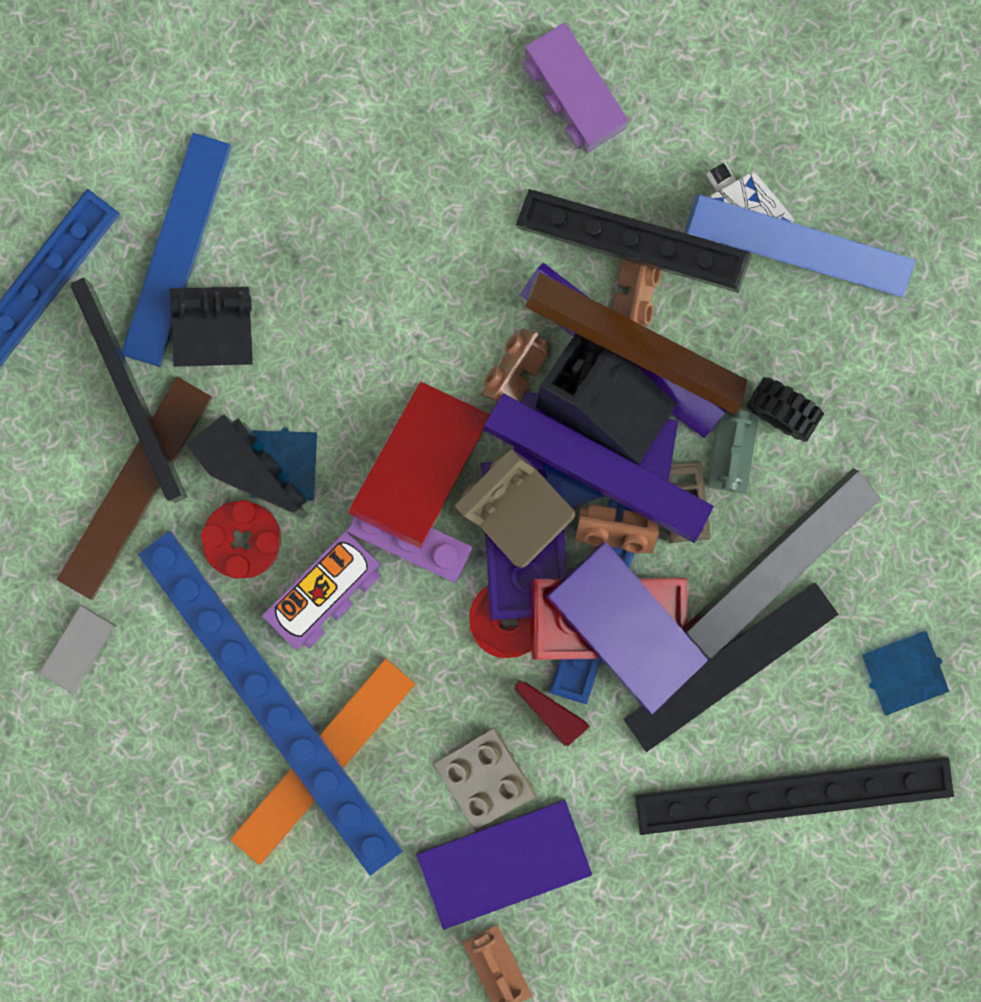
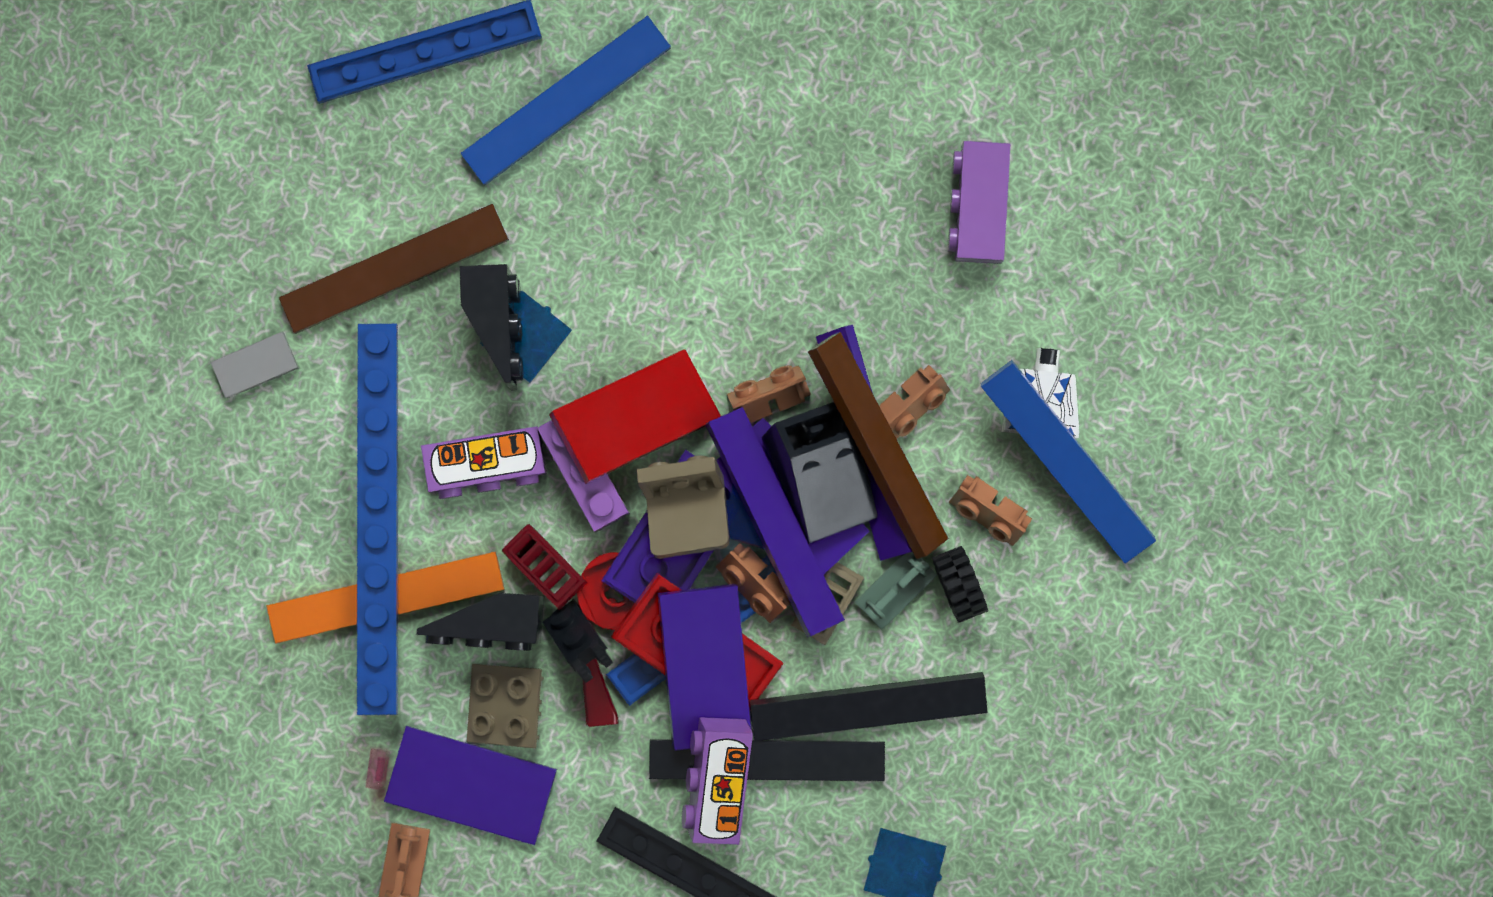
camera: 35 degrees right, 0 degrees up
black tile [71,277,188,503] -> none
black hinge [170,287,253,367] -> none
red plate [201,500,281,579] -> none
black tile [516,189,752,293] -> none
none -> clear pink tile [365,747,390,789]
none -> black slope [416,593,544,651]
none -> dark red slope [502,524,588,610]
none -> black hinge [542,599,613,683]
none -> brick [682,717,753,845]
none -> nougat hinge [949,475,1032,546]

